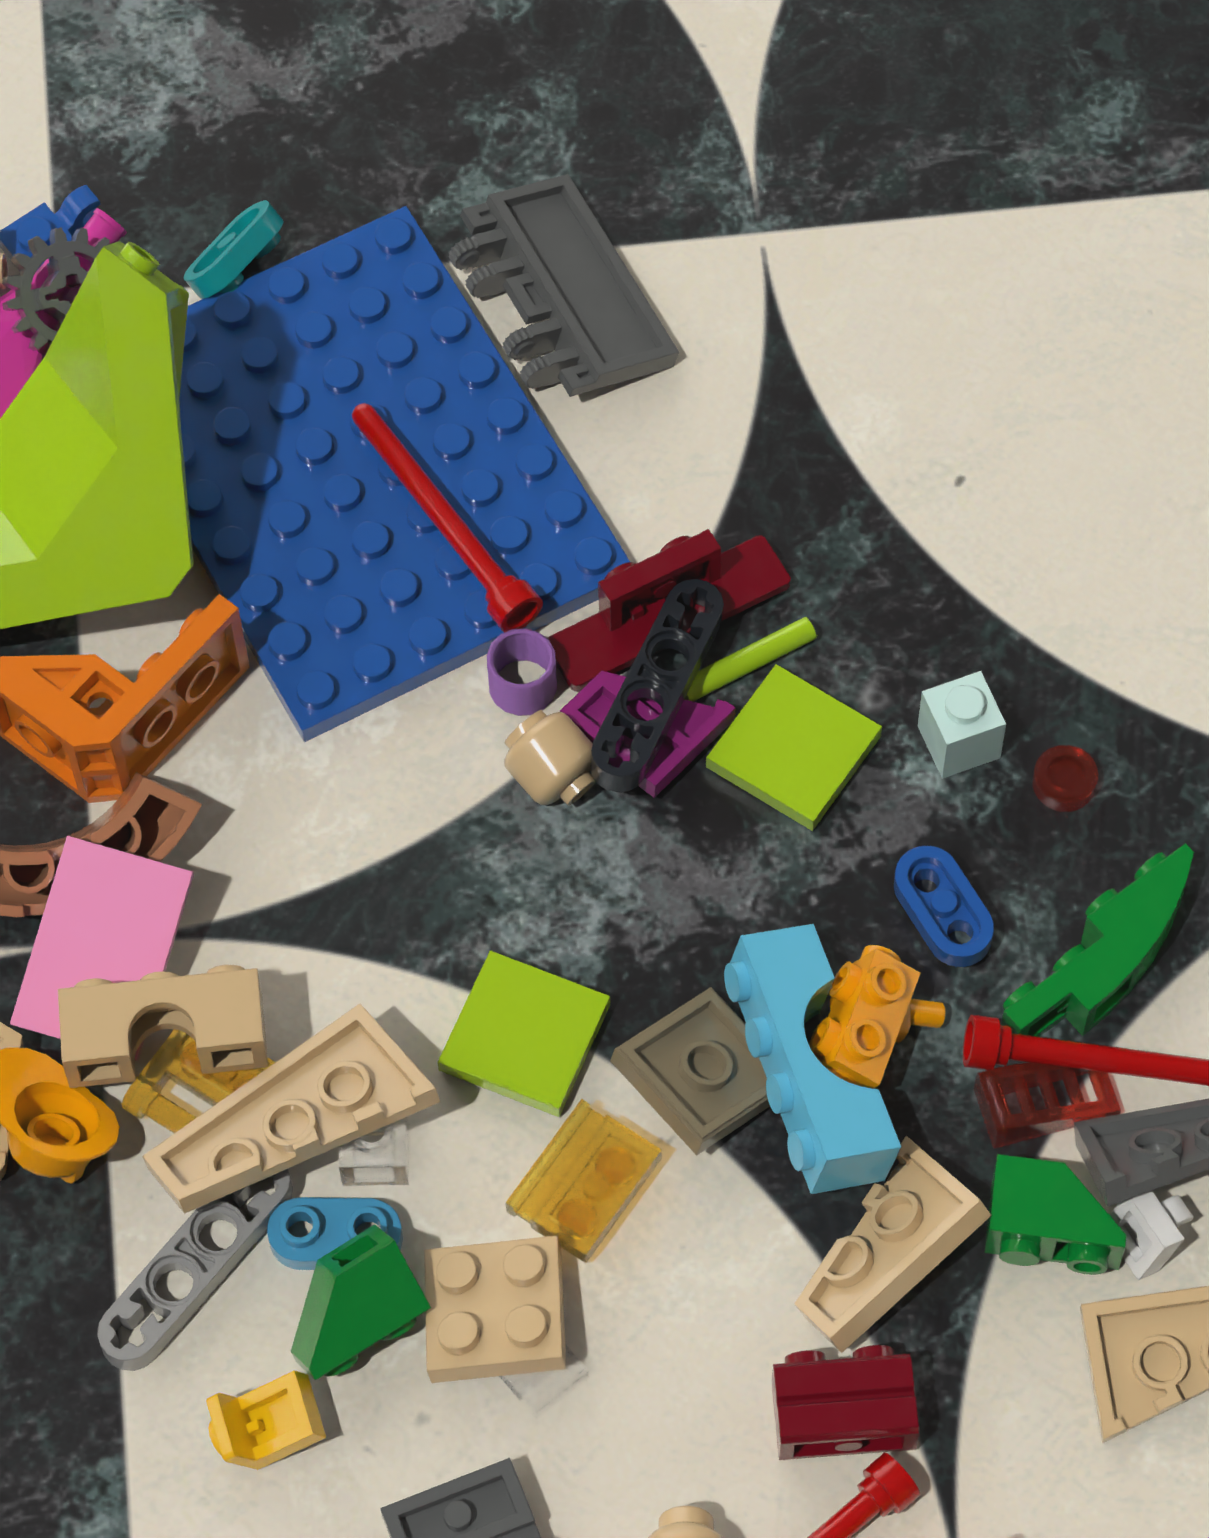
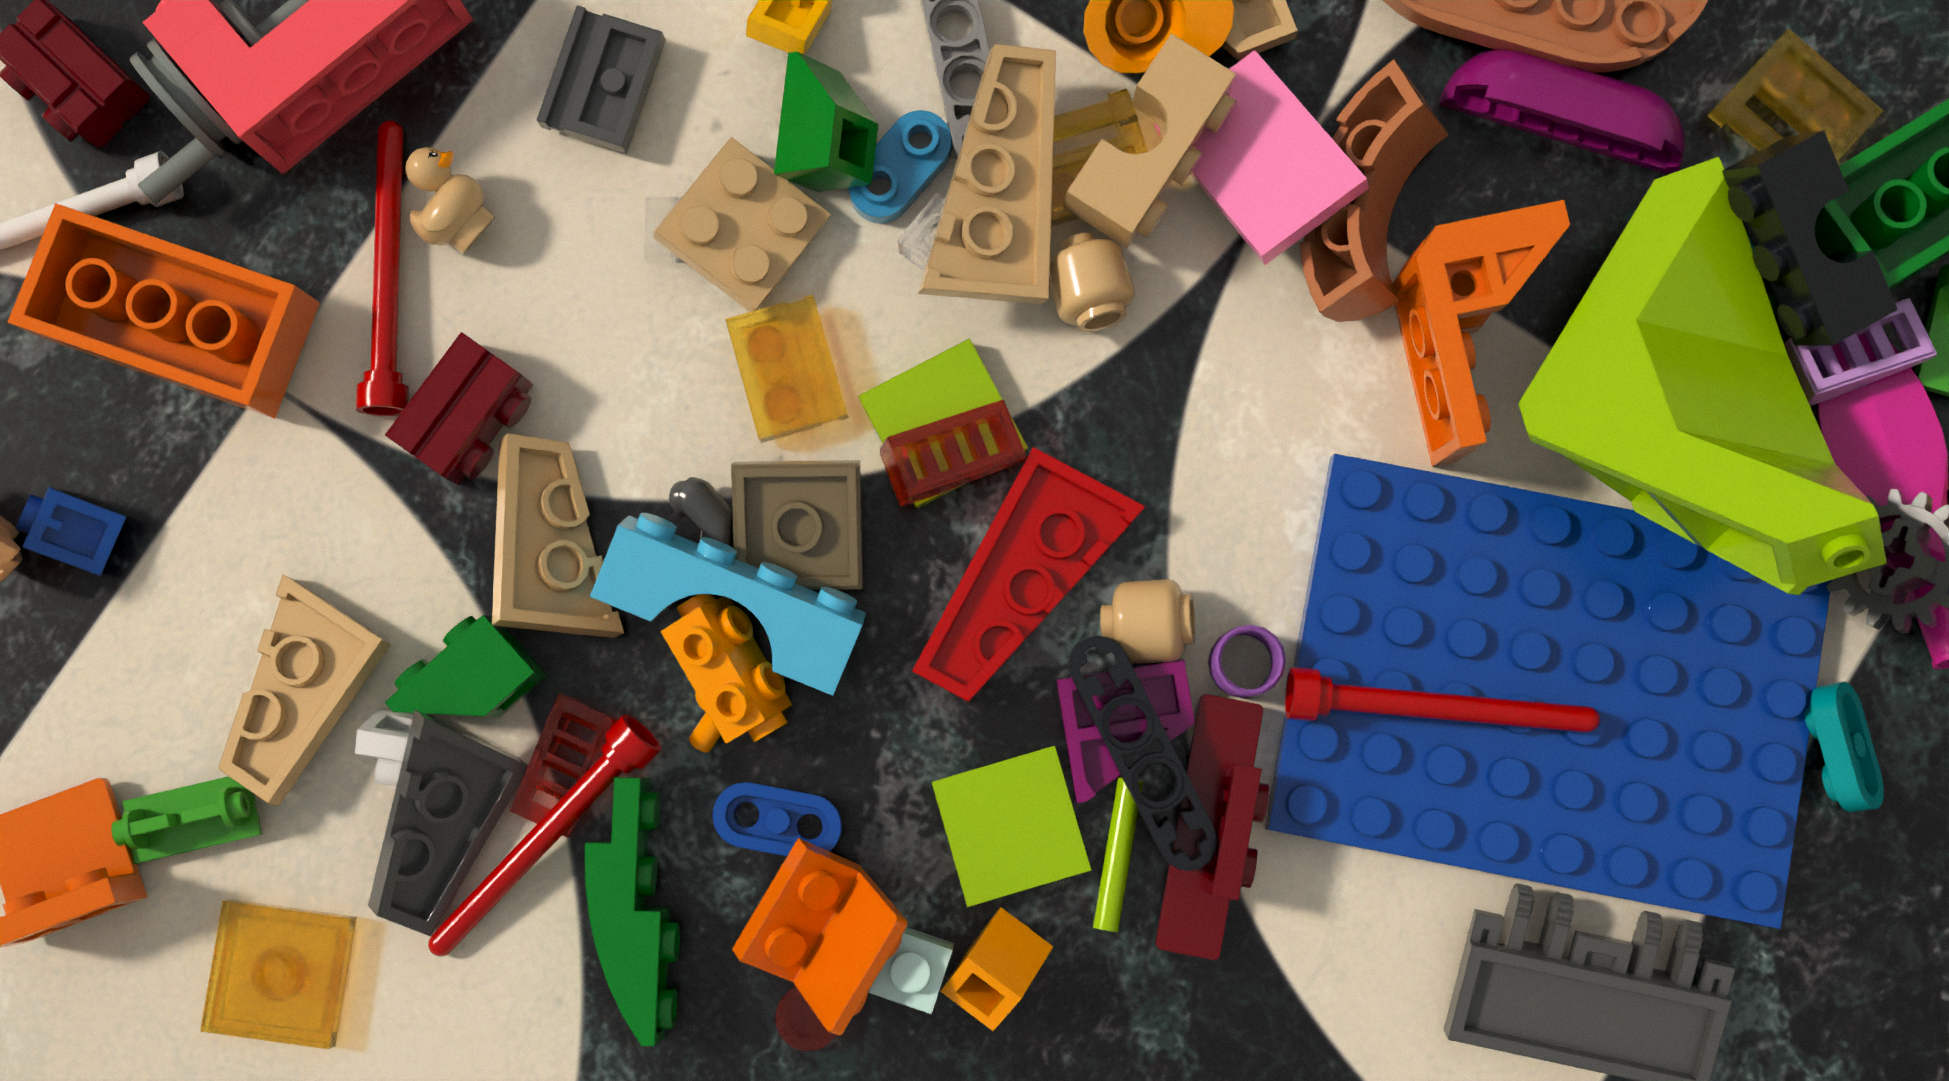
camera: 130 degrees right, 20 degrees up
none -> dark grey arm [669,477,733,547]
none -> orange bracket [732,838,908,1036]
none -> clear red slope [880,399,1027,507]
none -> red wing [912,447,1146,702]
none -> light orange brick [940,907,1053,1031]
none -> tan head [1049,233,1135,332]

